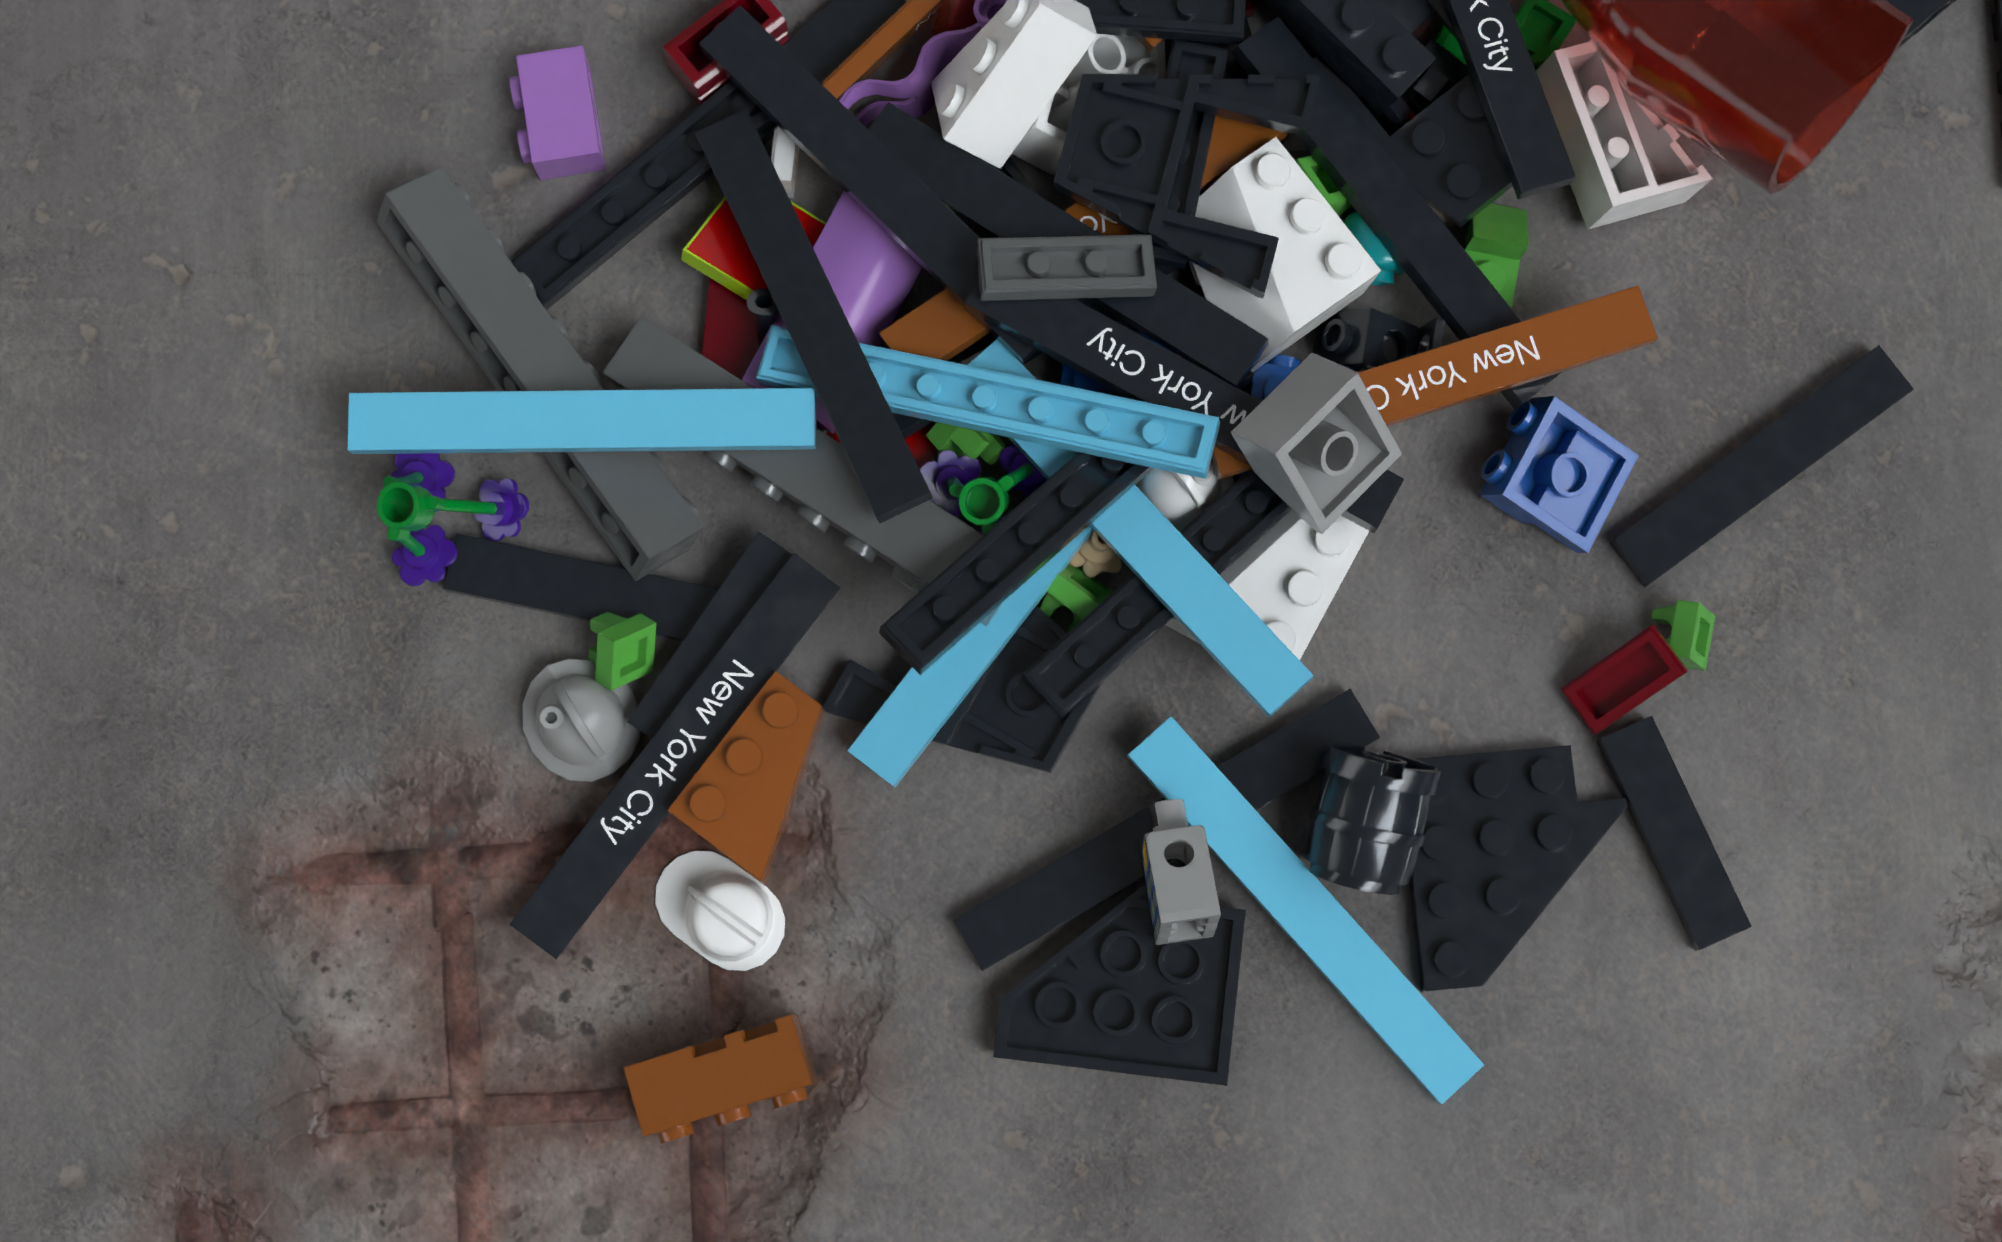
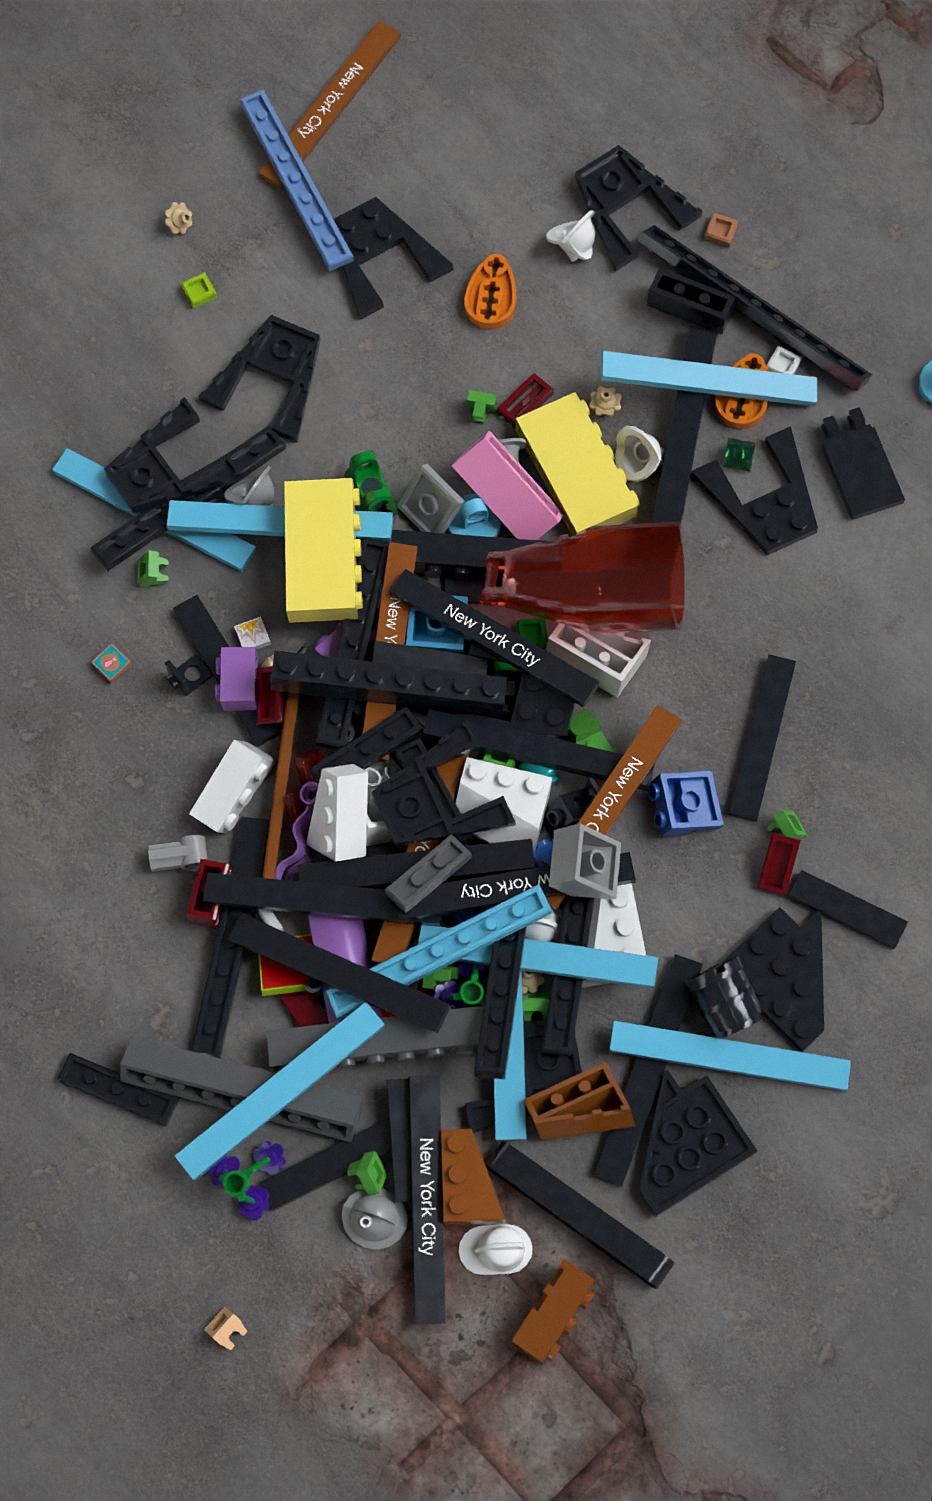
camera: 30 degrees left, 10 degrees down
medium lavender brick [510,45,606,180] -> none
light grey torso [1142,799,1221,945] -> none
none -> black tile [57,1053,179,1127]
none -> light nougat tile [204,1306,248,1350]
none -> black beam [485,1141,675,1289]
none -> dark orange wedge [524,1062,636,1141]

